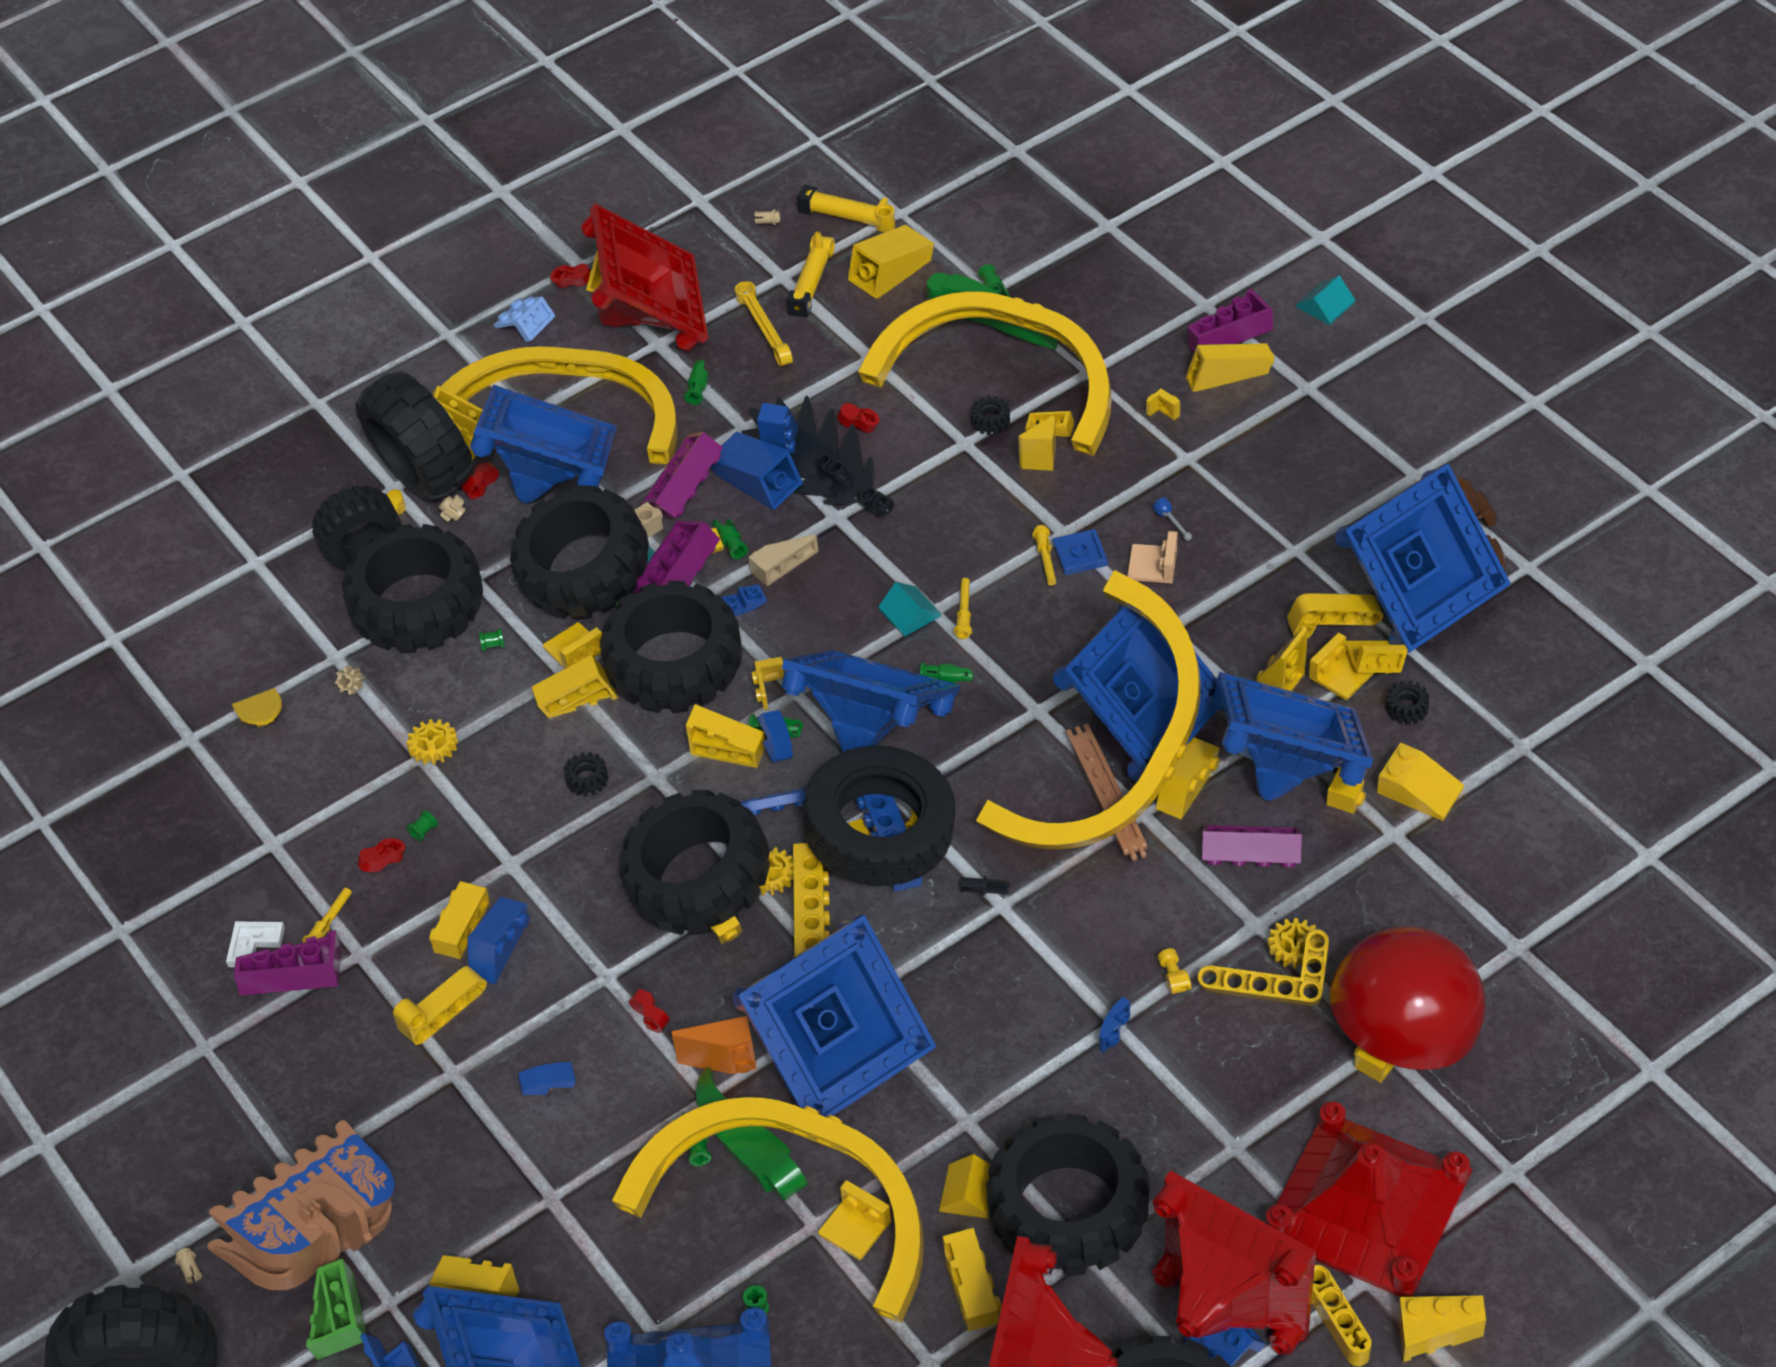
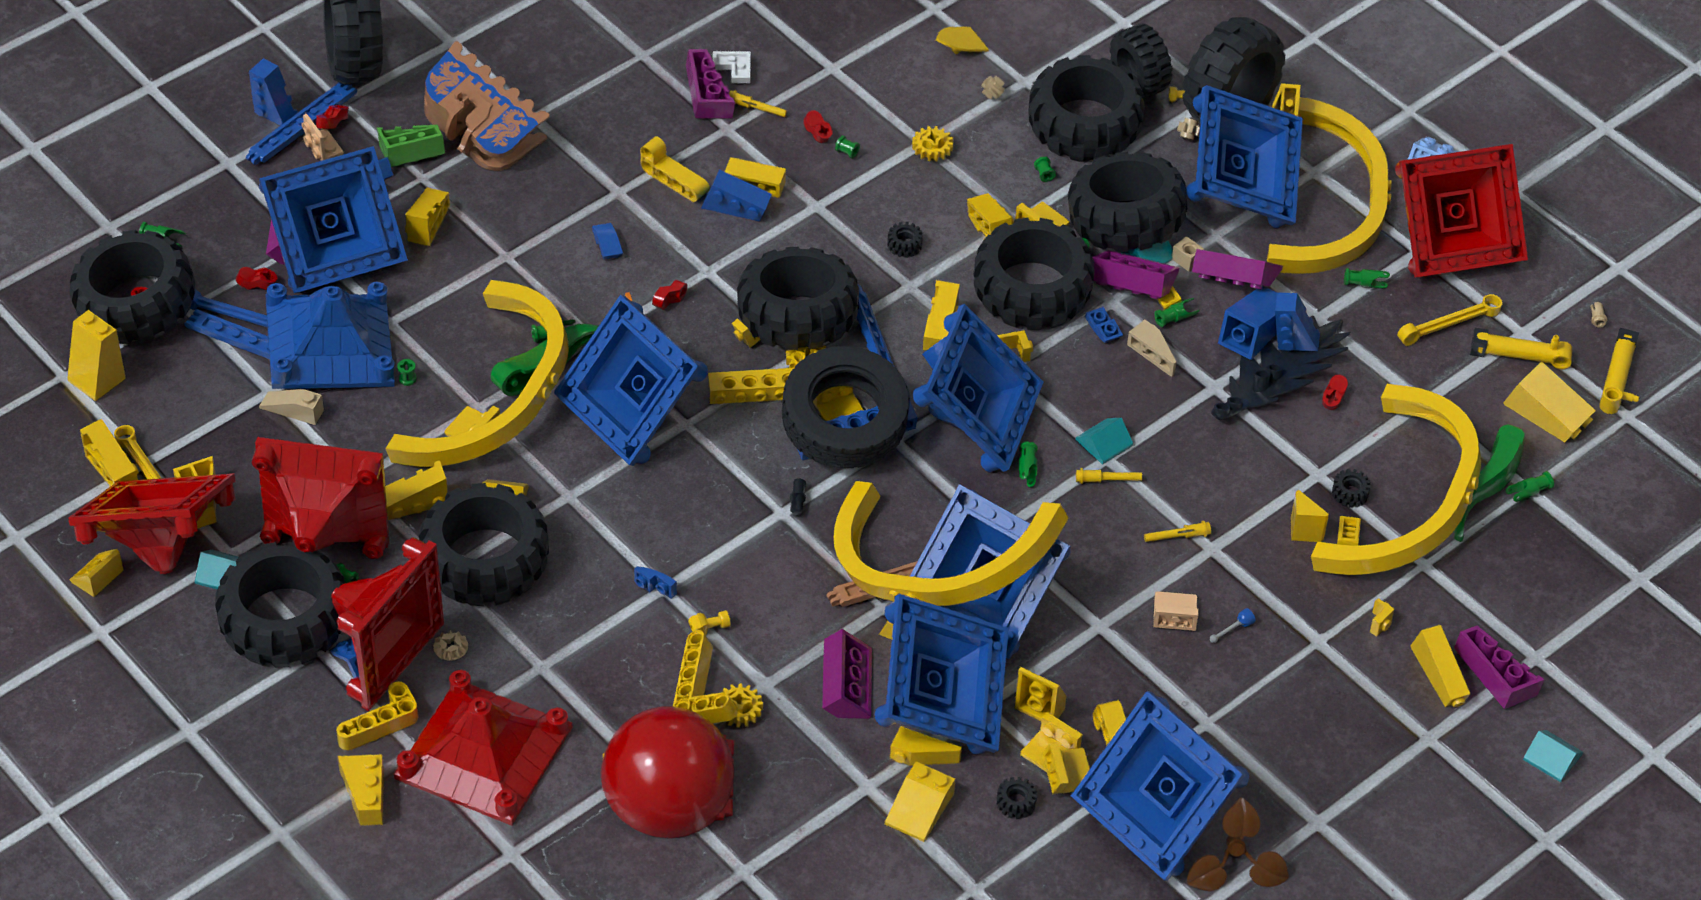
camera: 80 degrees right, 0 degrees up
blue tile [1052,529,1108,575] -> none

